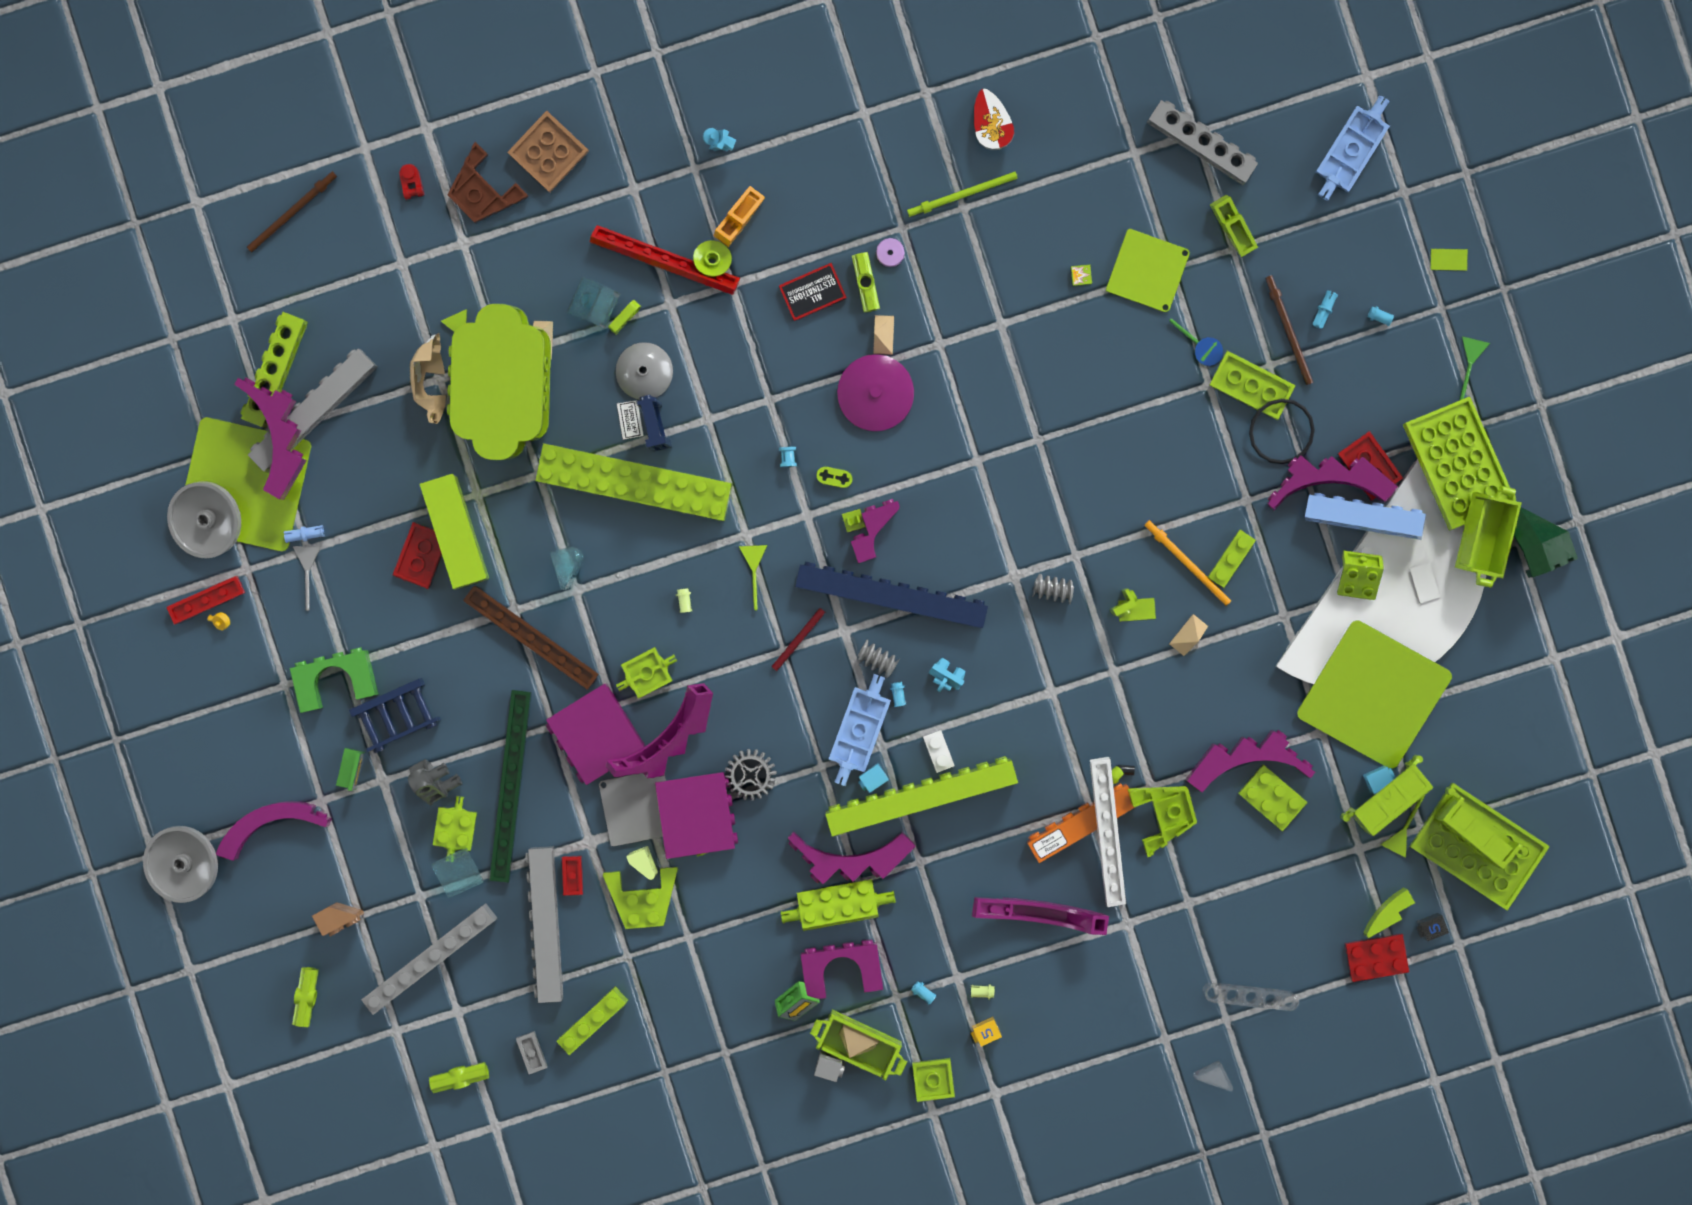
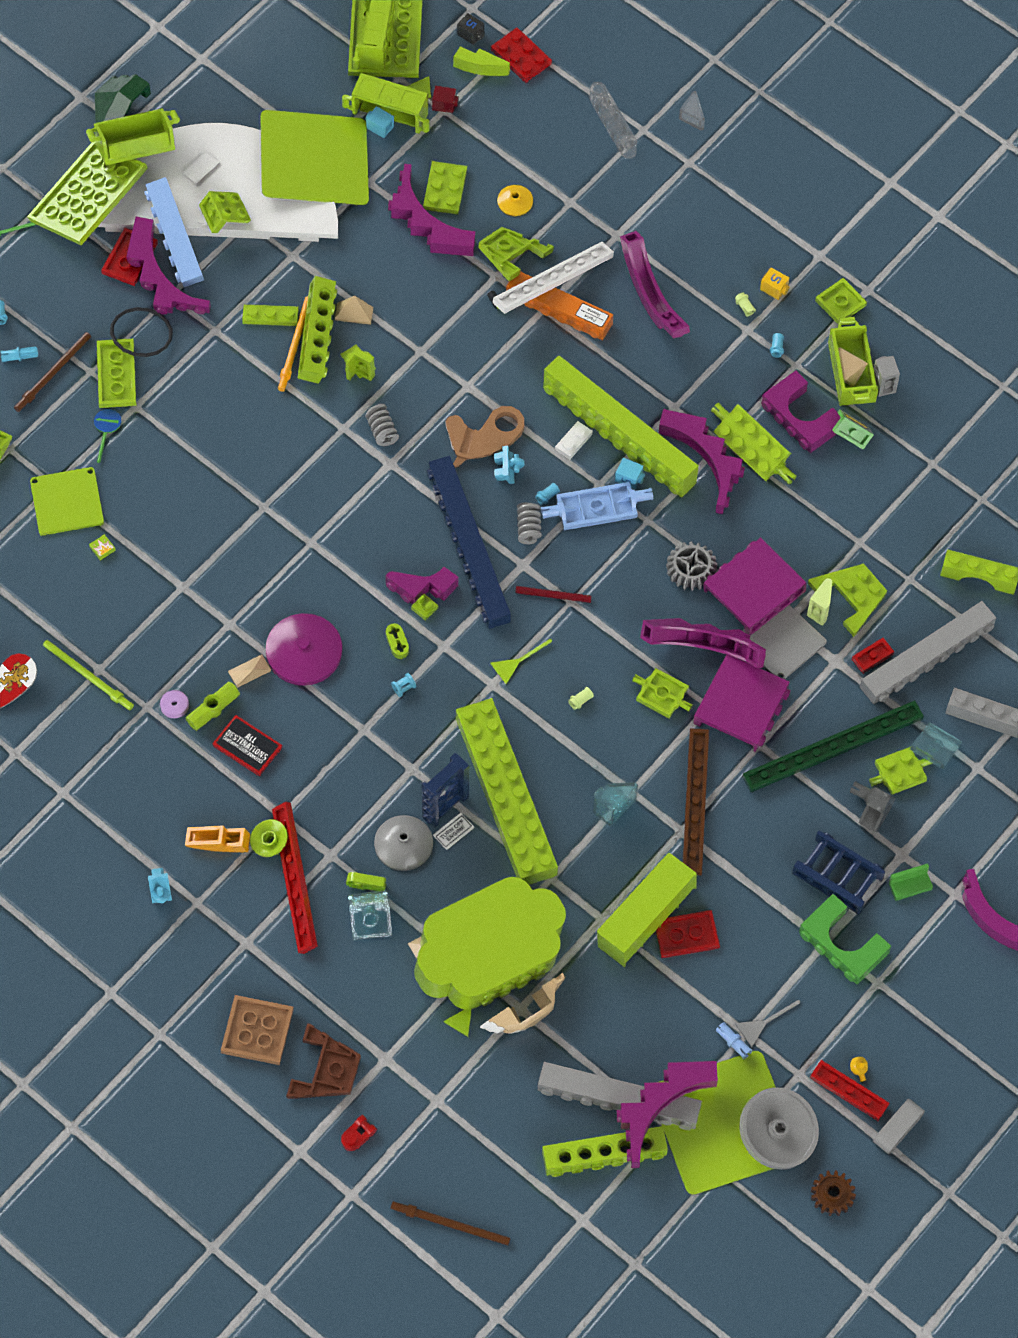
camera: 130 degrees left, 25 degrees down
none -> lime brick [298,276,337,384]
none -> dark red brick [432,86,459,113]
none -> medium nougat animal [445,406,524,468]
none -> yellow dish [497,185,533,216]
none -> reddish brown gear [810,1170,856,1216]
none -> light grey beam [873,1098,925,1155]

